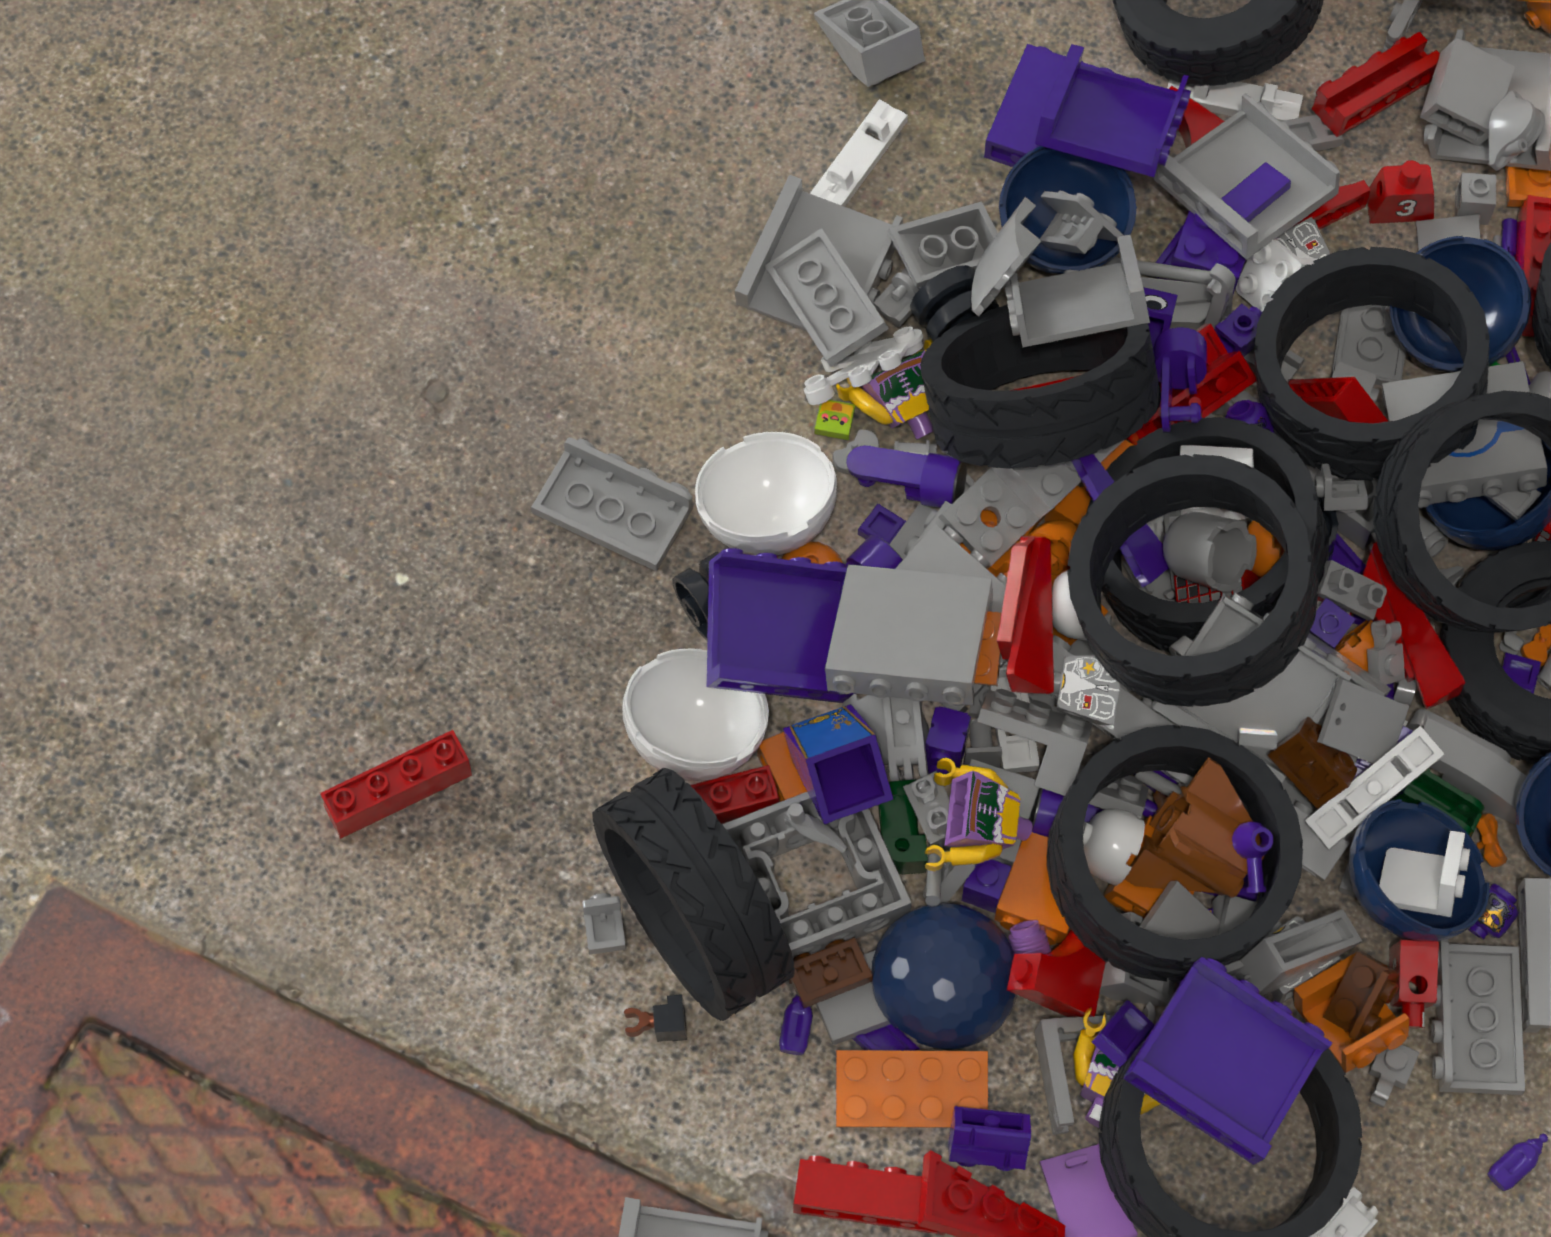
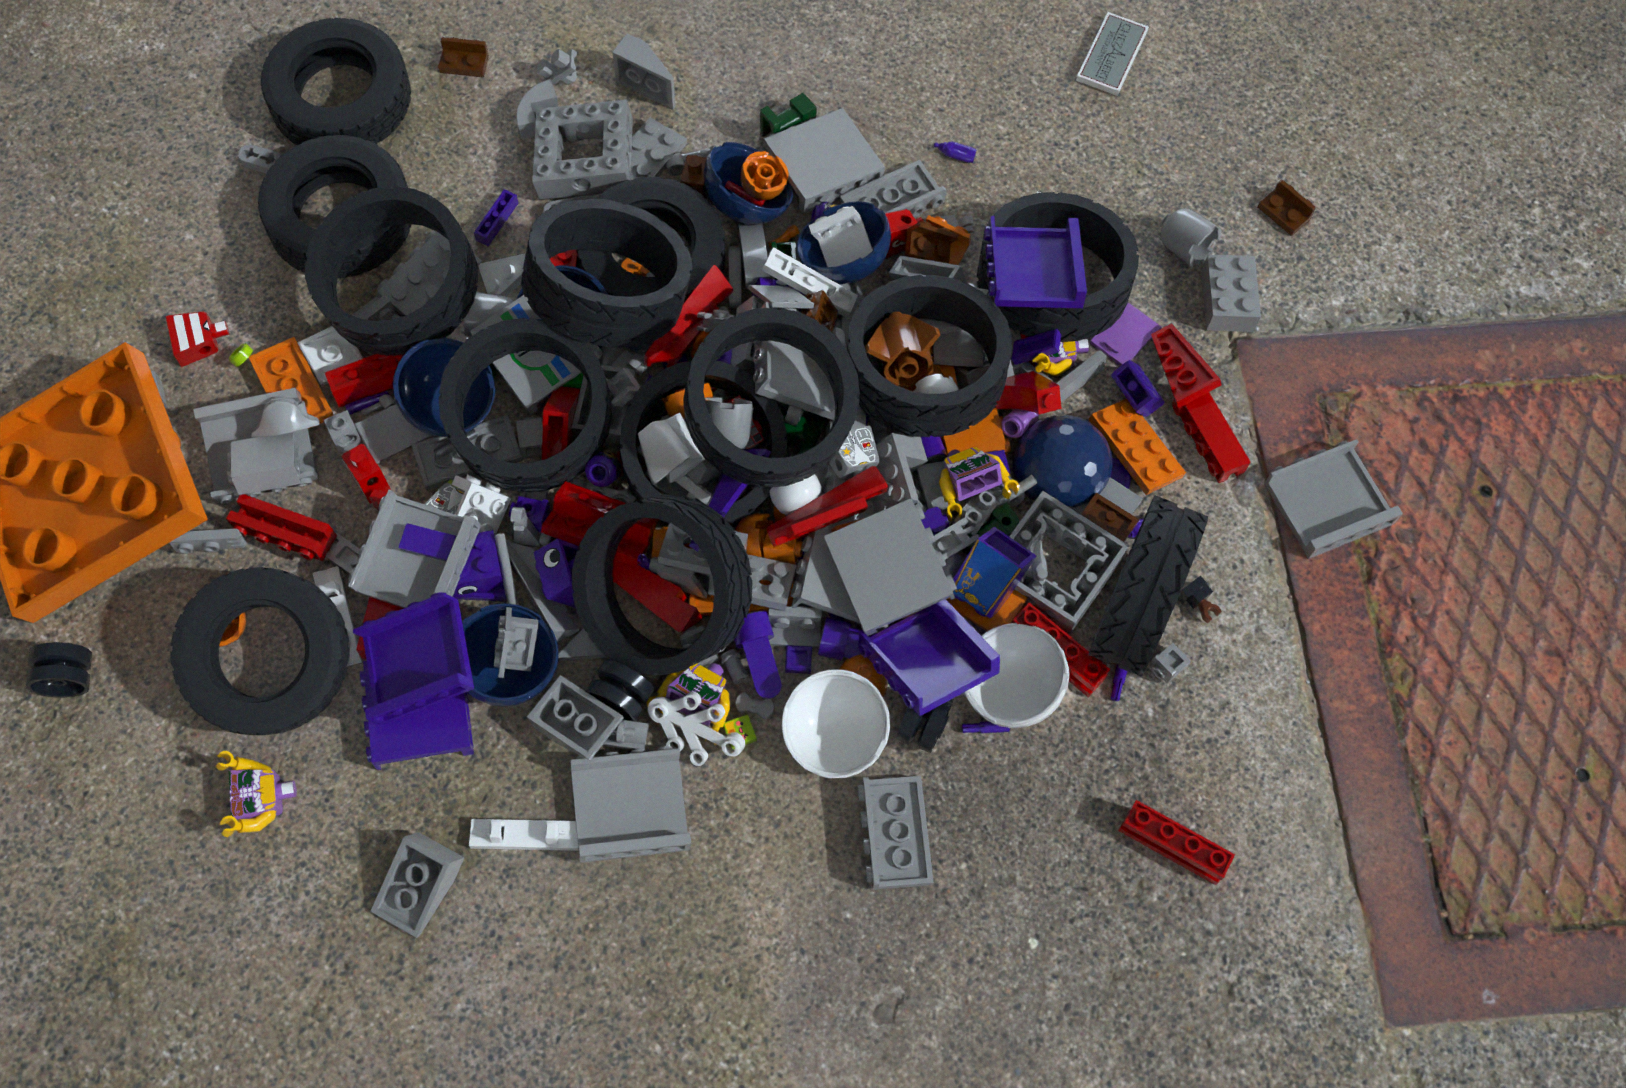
camera: 125 degrees left, 0 degrees up
light grey plate [764,228,889,367] -> none
light grey slope [971,197,1041,316] -> none
light grey panel [1005,234,1150,347] -> none
dark purple piece [1154,327,1207,432] -> none
dark purple bar [1232,822,1273,893] -> none
light grey hips [1317,560,1387,620] -> none

